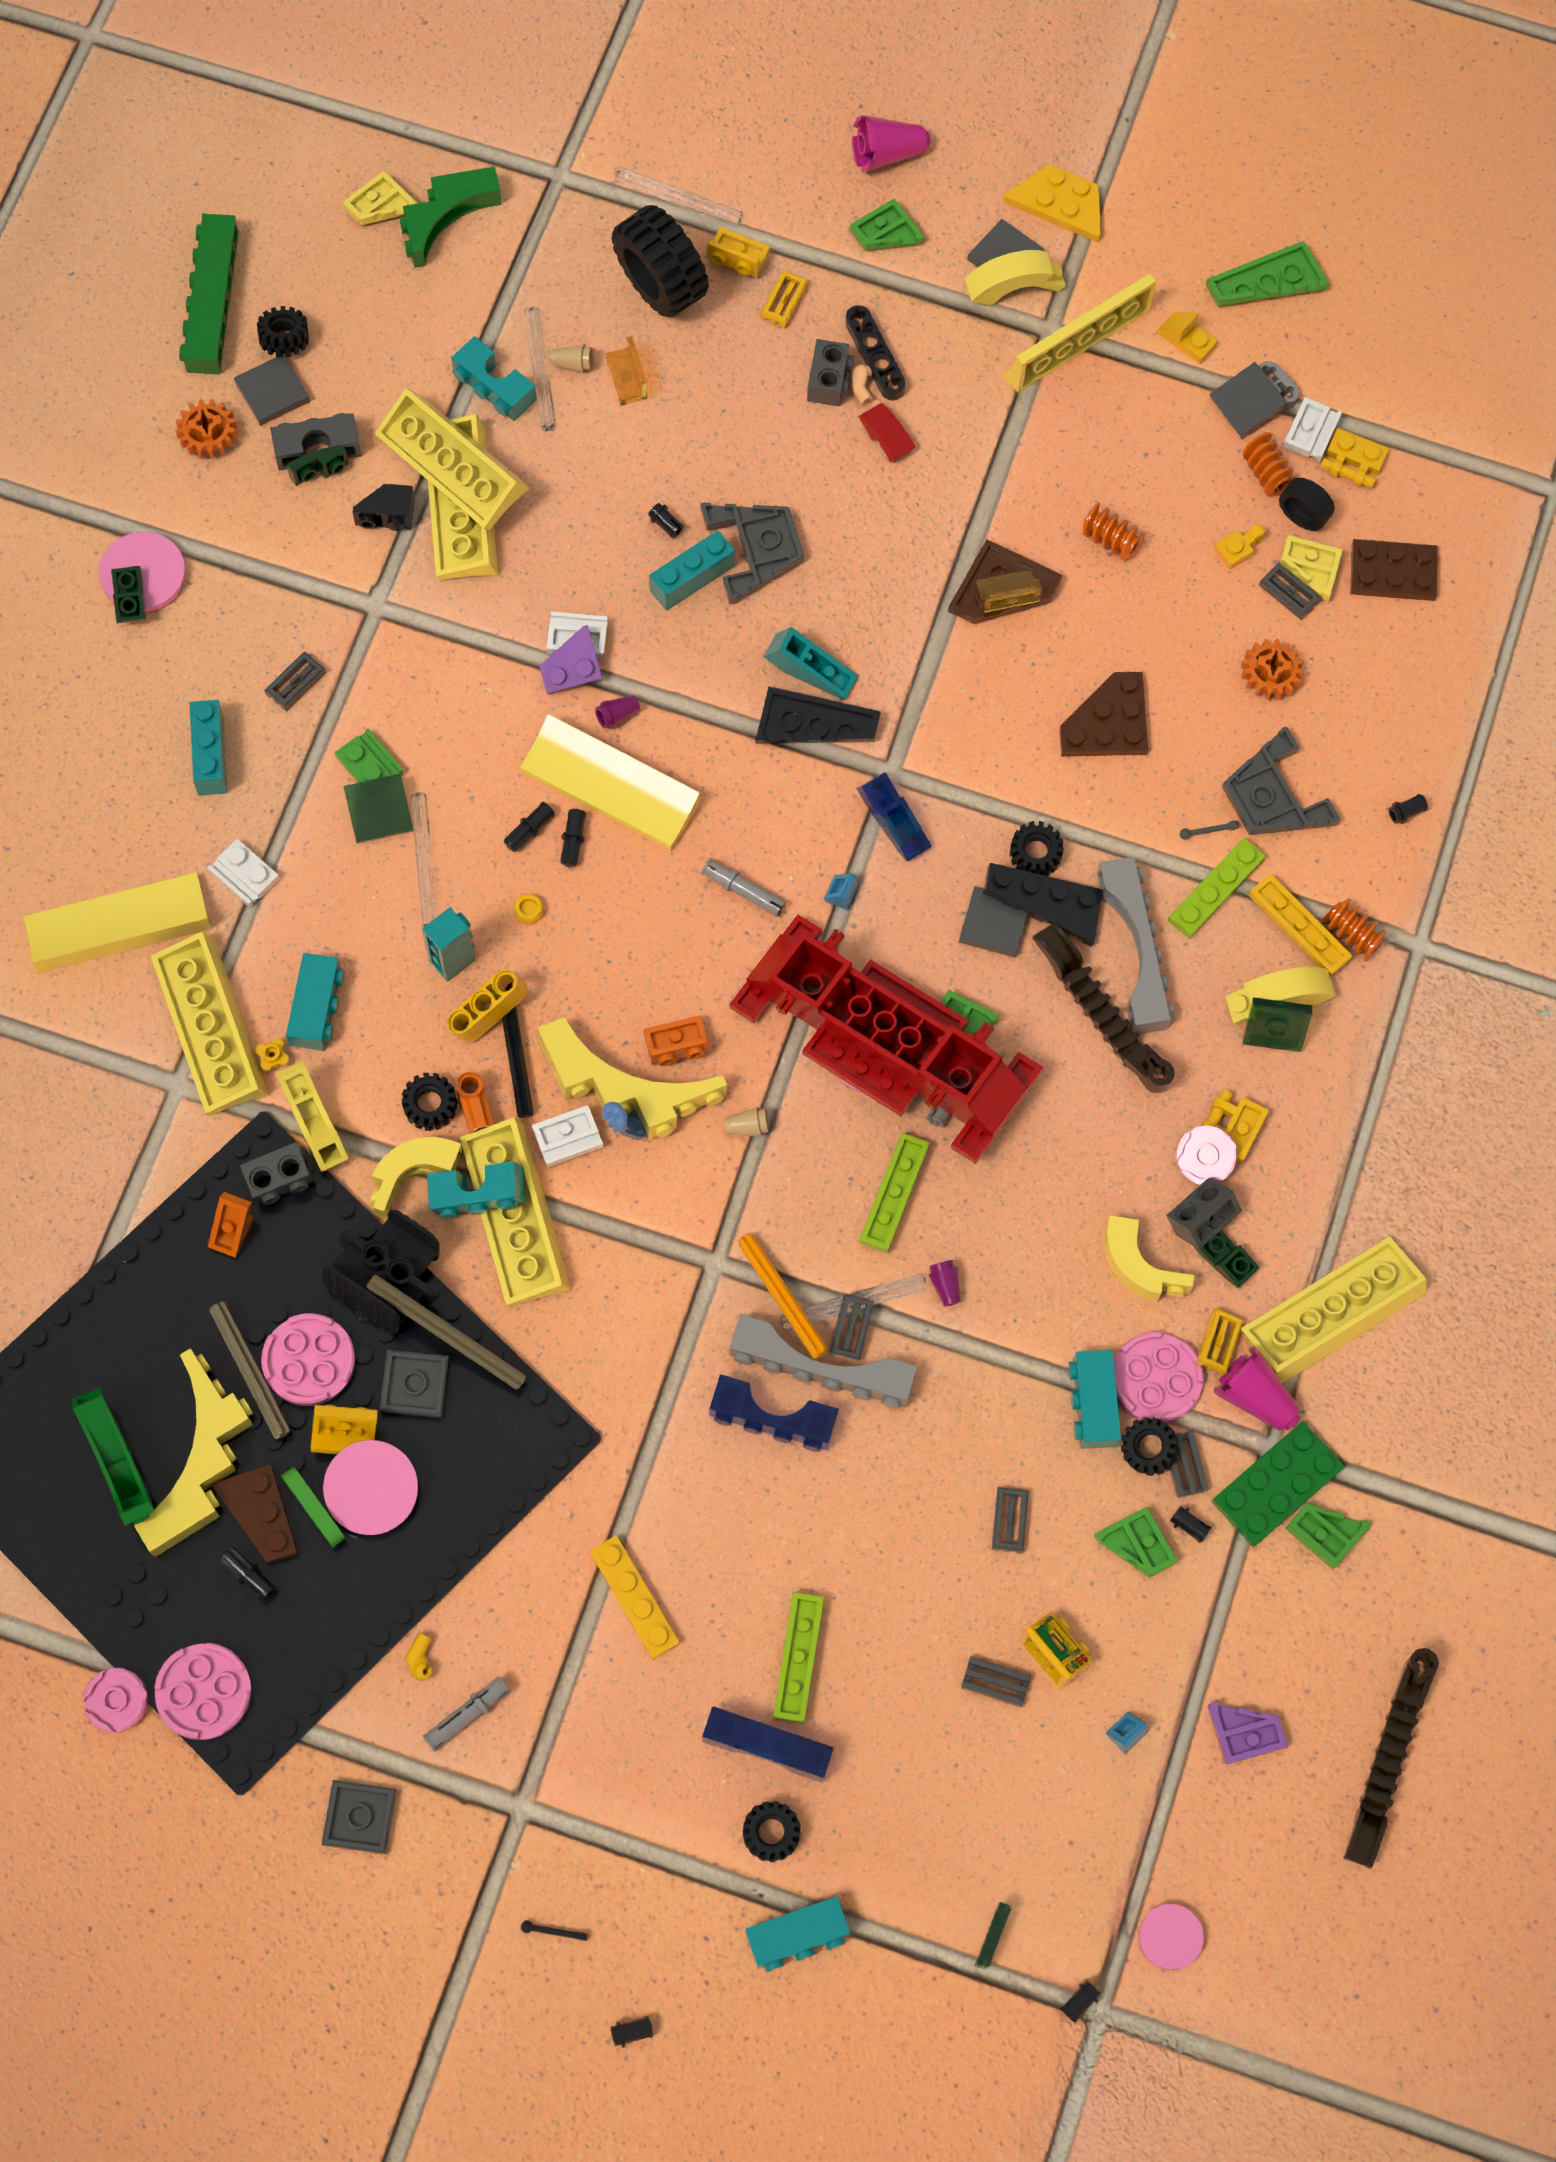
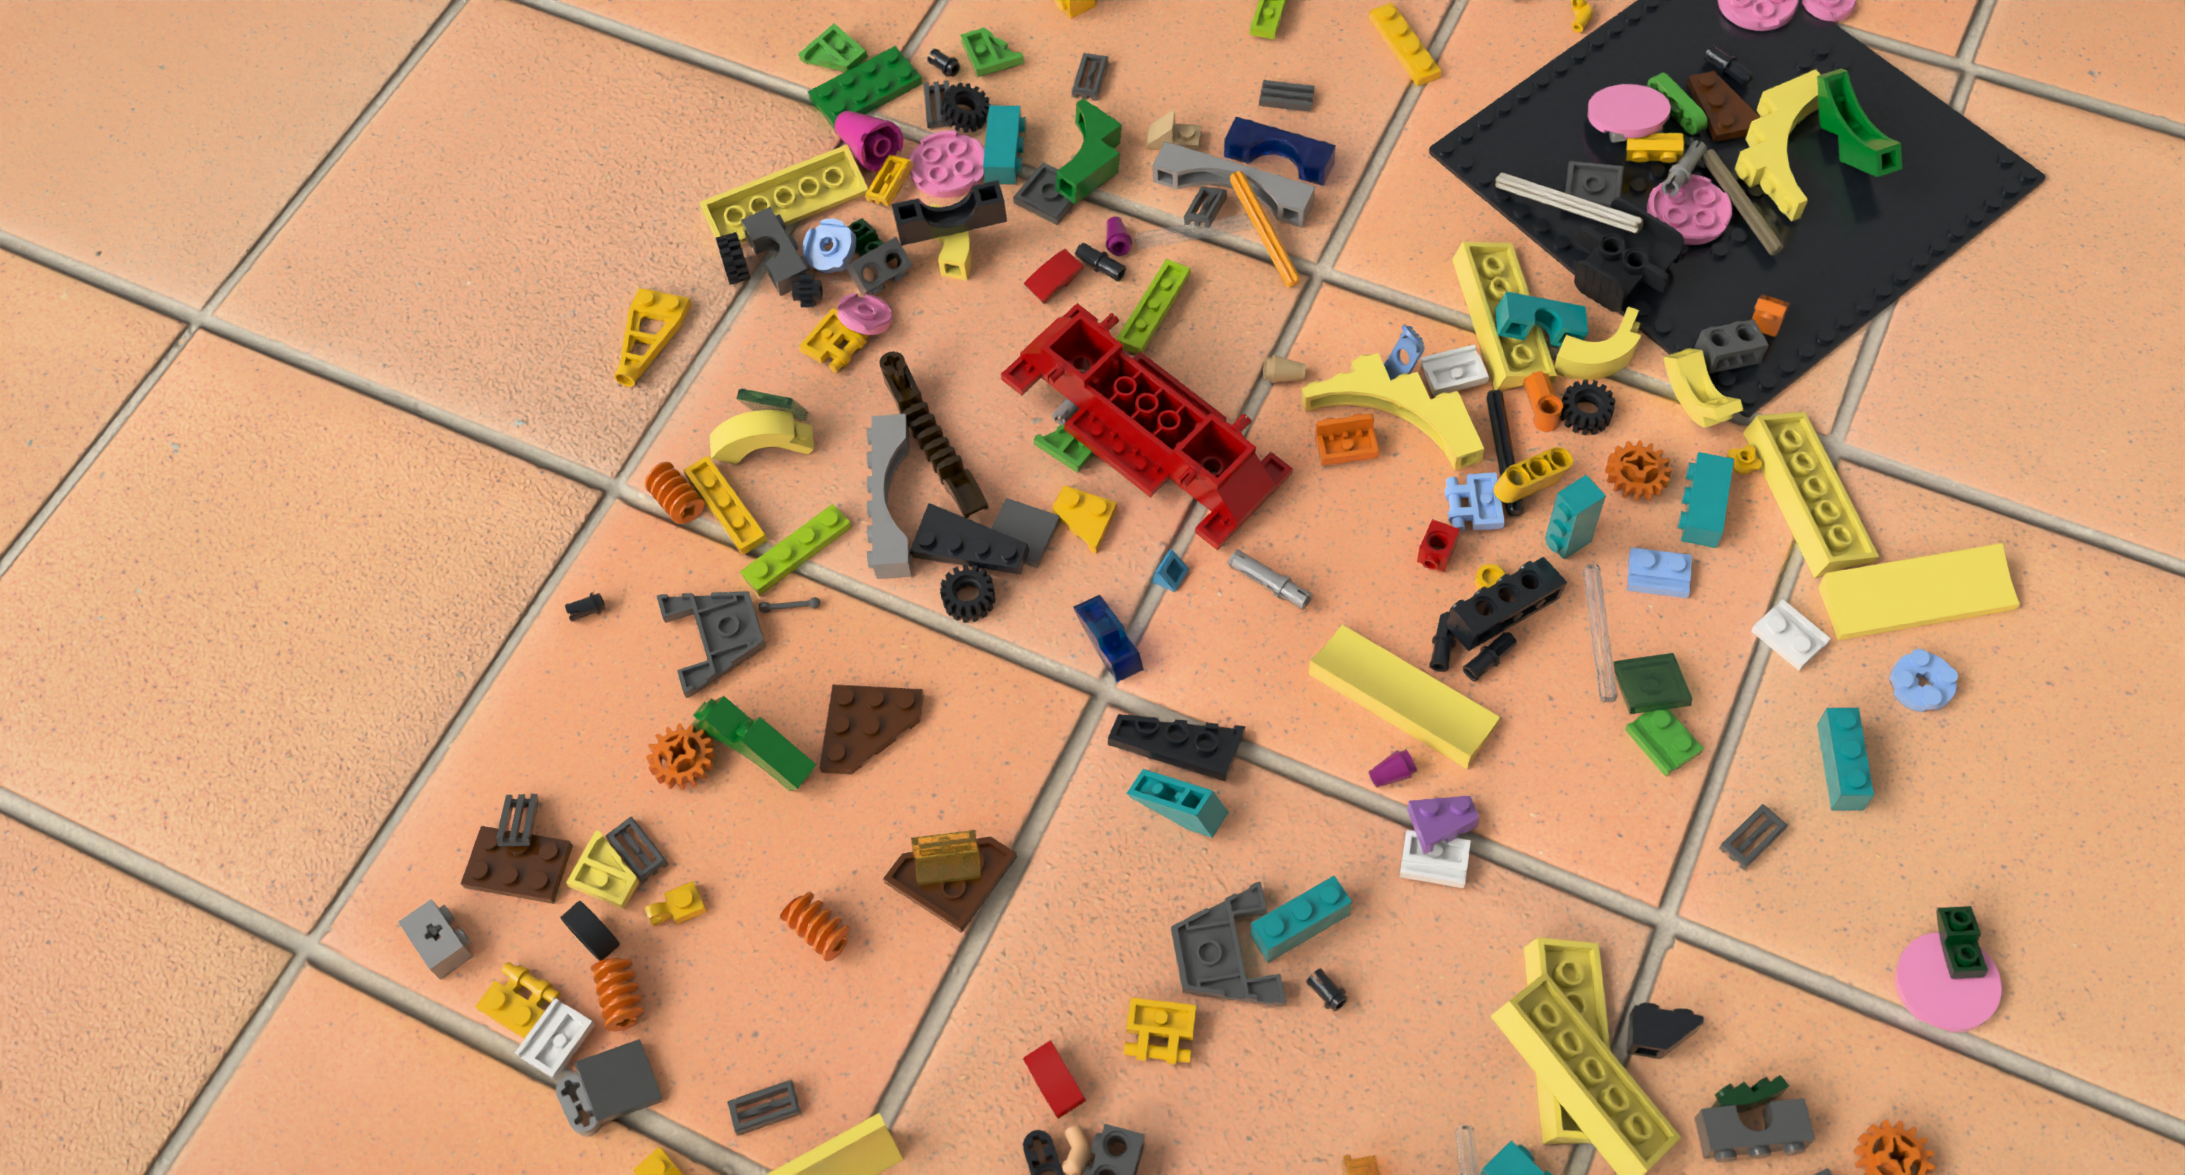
camera: 165 degrees left, 10 degrees down
none -> light grey brick [398,899,473,980]
none -> dark grey tile [496,794,539,846]
none -> yellow plate [614,288,692,387]
none -> green arch [692,696,816,791]
none -> black tyre [716,232,751,285]
none -> dark grey tile [727,1080,802,1136]
none -> dark grey arch [741,207,811,296]
none -> black gear [792,274,823,308]
none -> light blue plate [802,219,856,274]
none -> black arch [891,180,1007,246]
none -> dark grey tile [1013,162,1075,225]
none -> red slope [1023,248,1085,304]
none -> yellow wing [1052,485,1117,553]
none -> green arch [1056,98,1122,204]
none -> black axle [1075,243,1126,282]
none -> yellow plate [1124,997,1196,1065]
none -> tan slope [1146,110,1201,152]
none -> dark grey tile [1259,80,1315,112]
none -> red brick [1417,519,1460,572]
none -> light blue plate [1444,472,1505,533]
none -> black brick [1446,557,1567,651]
none -> orange gear [1605,440,1672,501]
none -> light blue plate [1627,547,1692,598]
none -> light grey pin [1662,141,1707,196]
none -> light blue plate [1889,649,1958,712]

